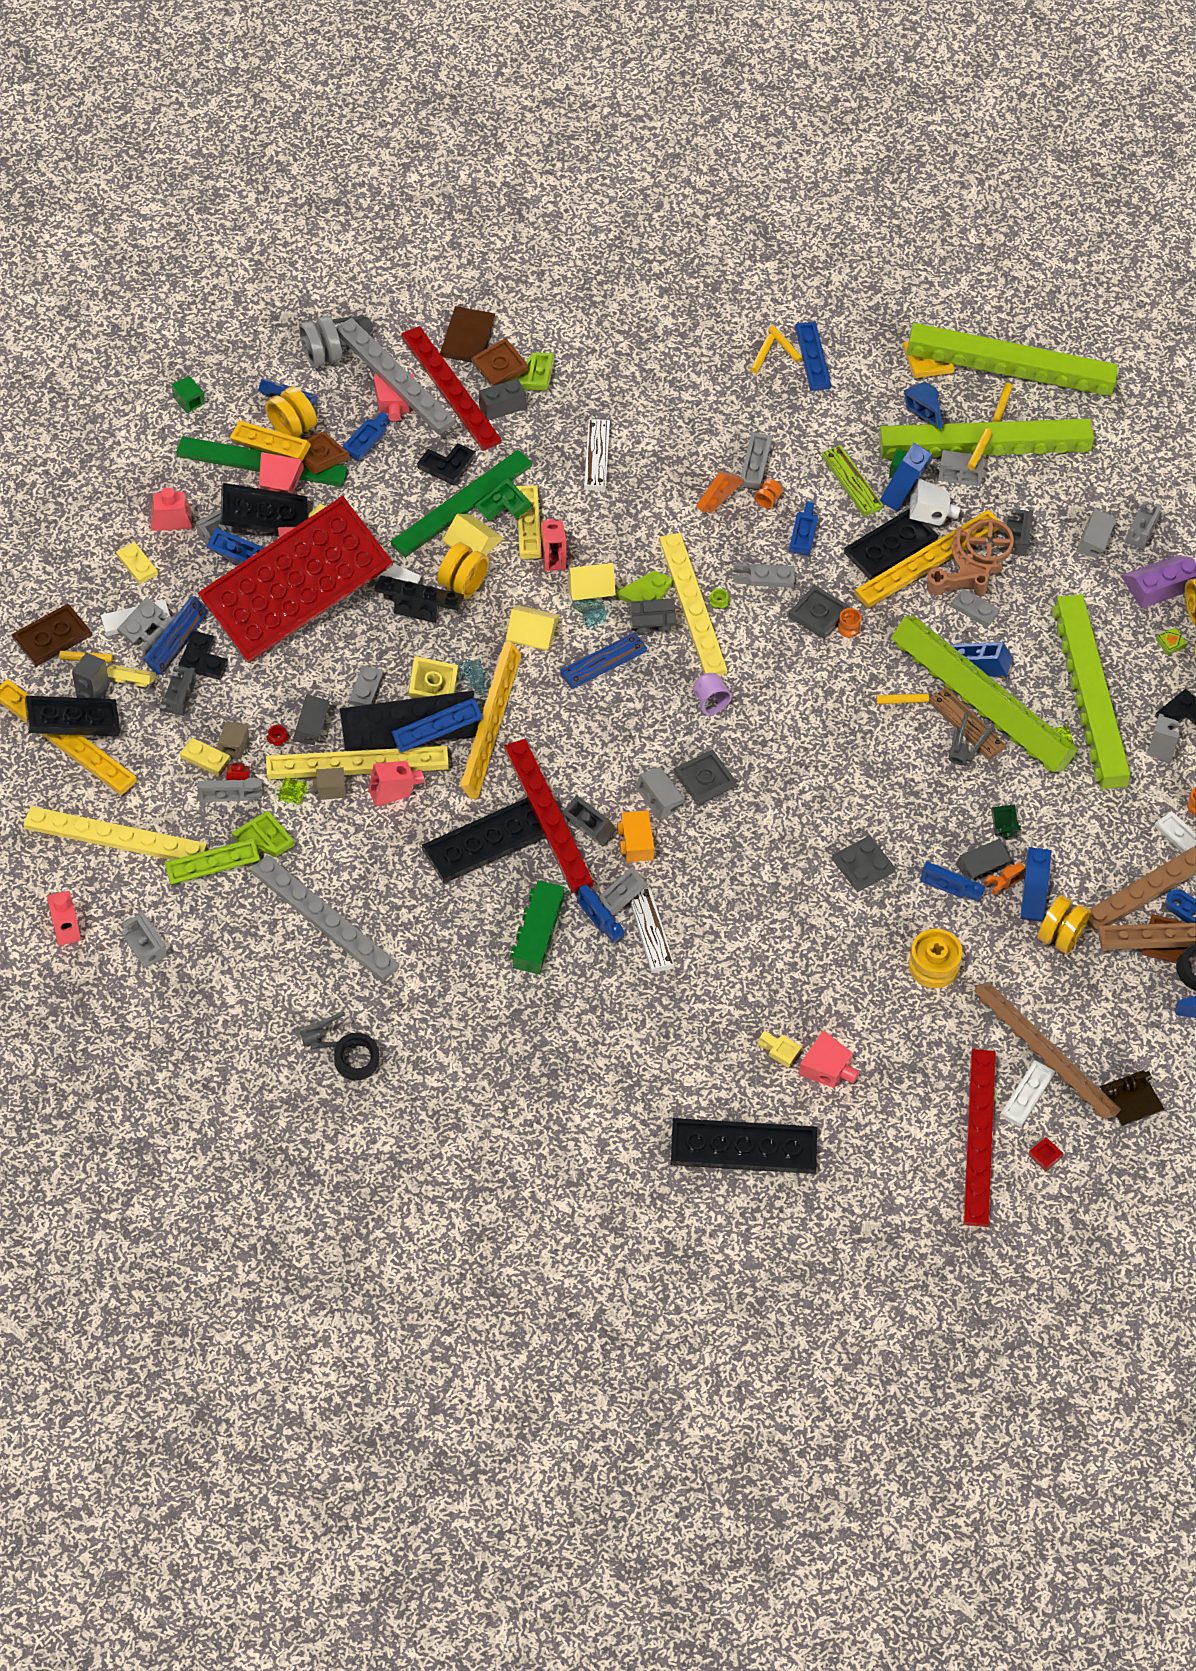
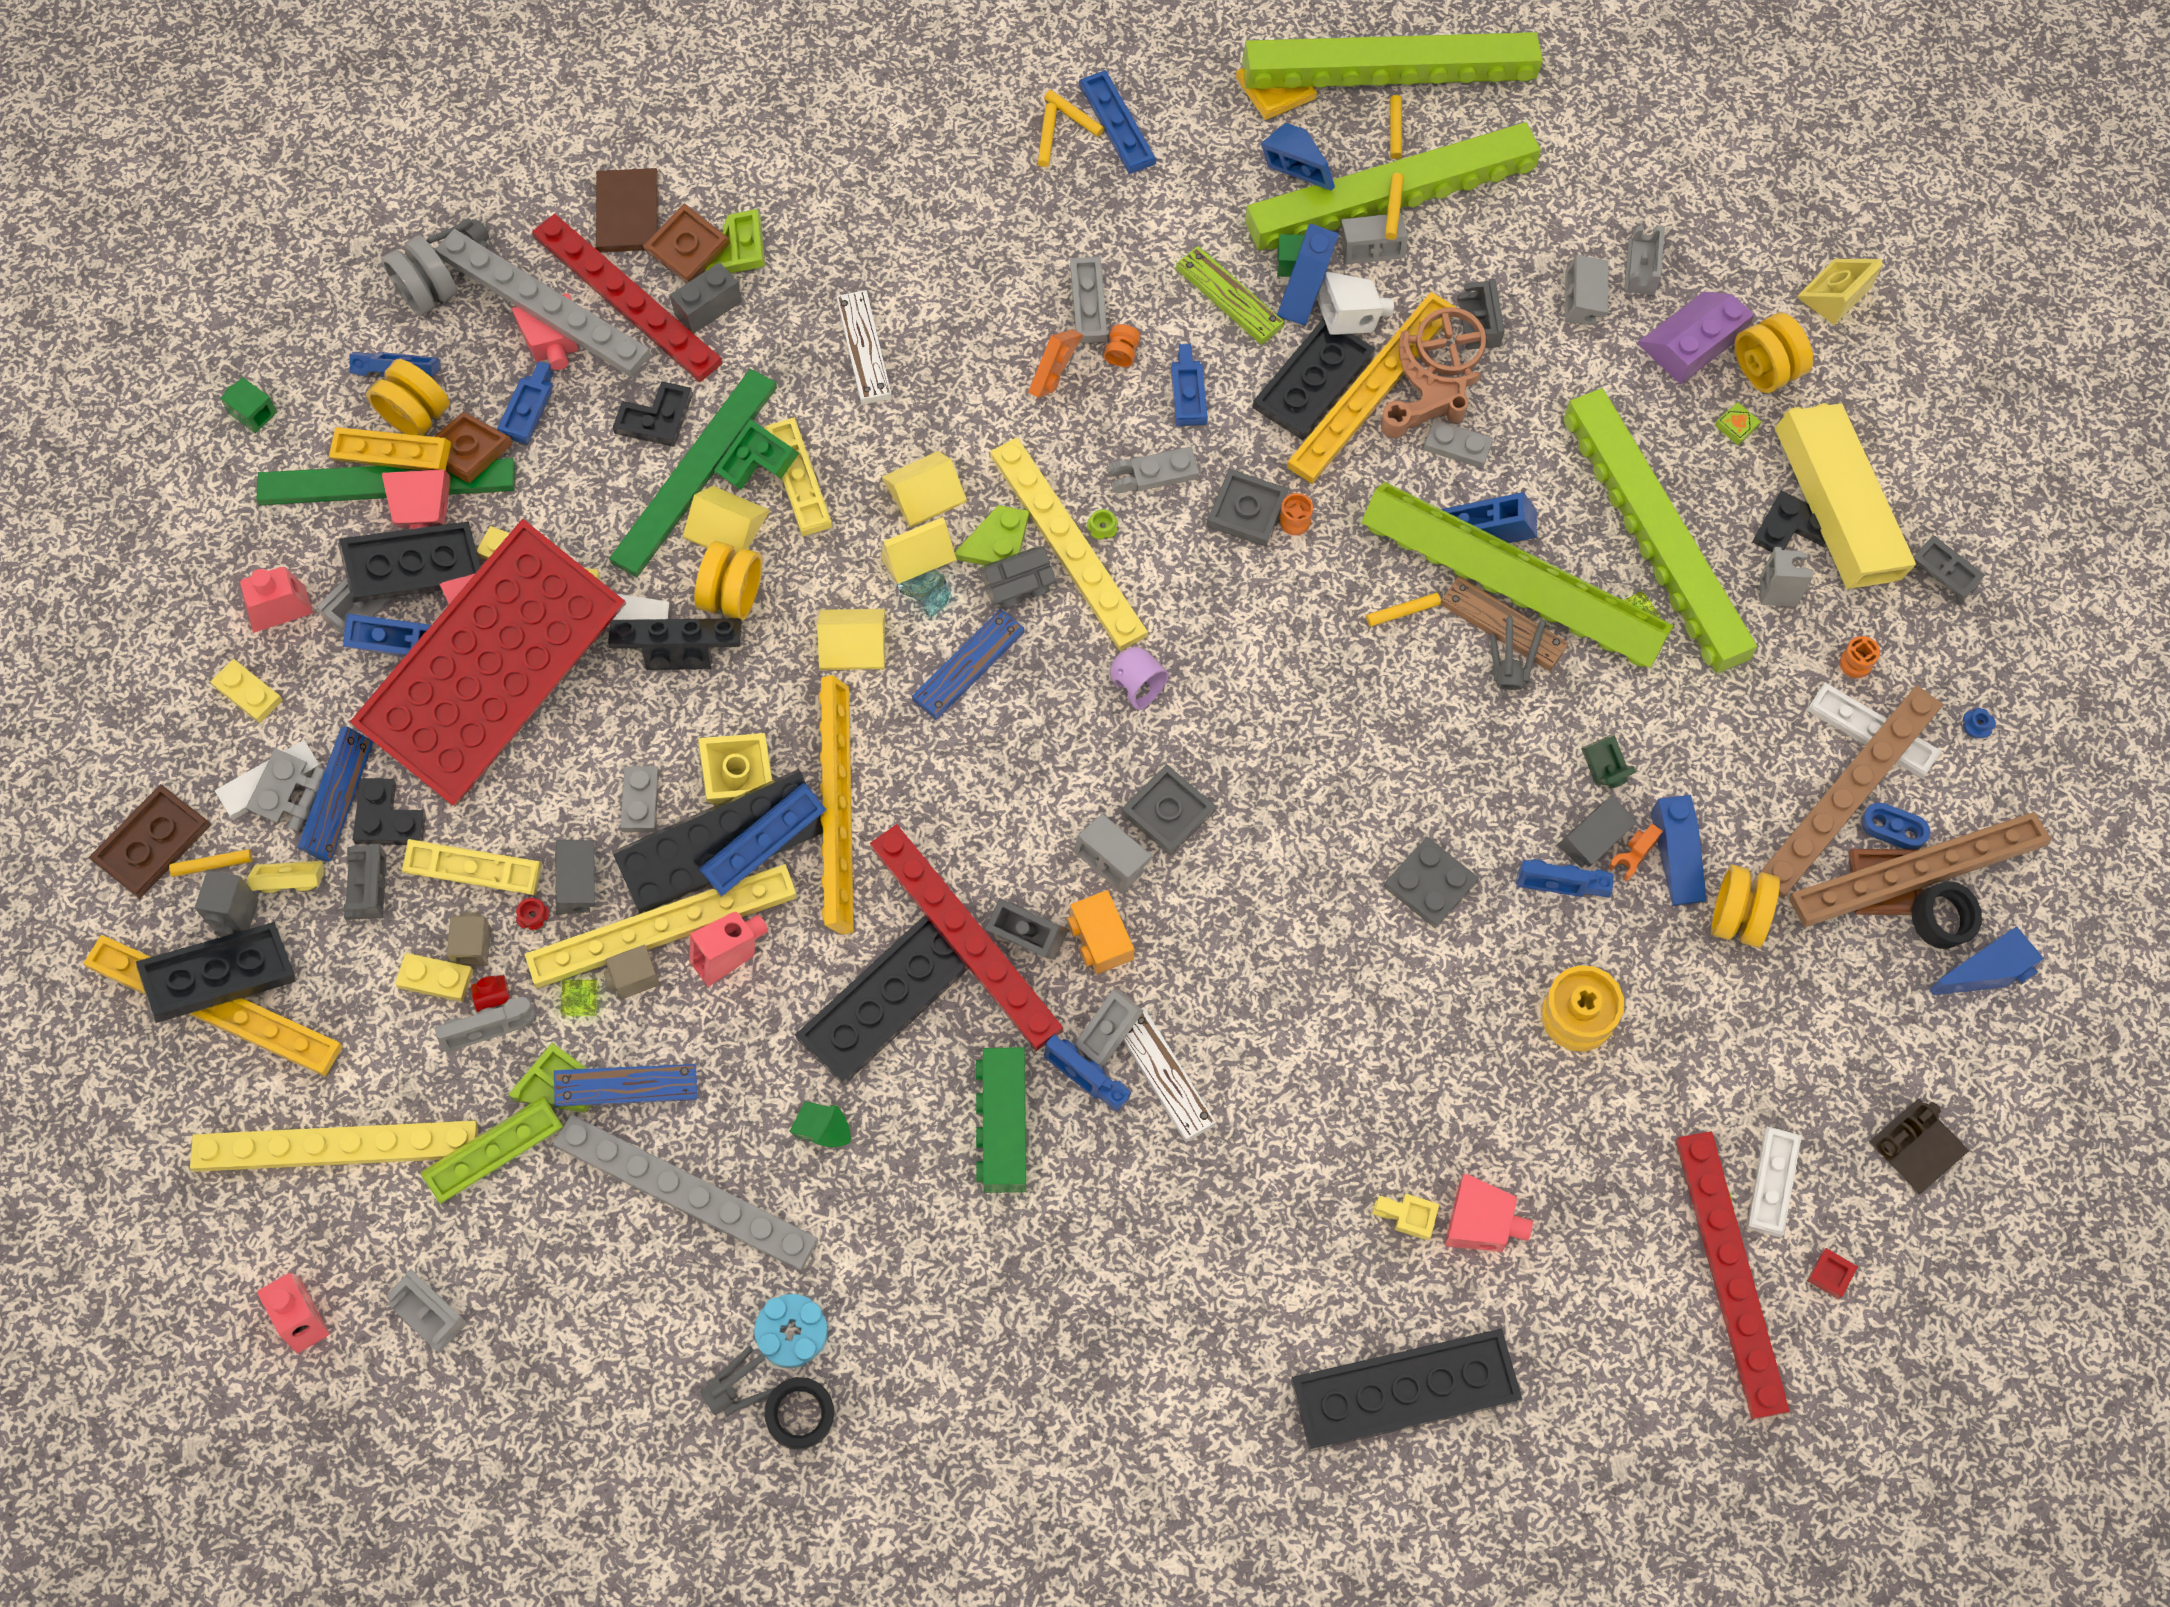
camera: 15 degrees left, 10 degrees up
clear light blue bracket [459,660,484,695] -> none
coral torso [541,519,566,571] -> none
medium nougat plate [974,983,1121,1118] -> none
none -> light yellow plate [402,839,542,896]
none -> blue tile [554,1064,697,1107]
none -> medium azure plate [754,1294,828,1369]
none -> green tile [789,1101,851,1147]
none -> light yellow slope [882,451,967,528]

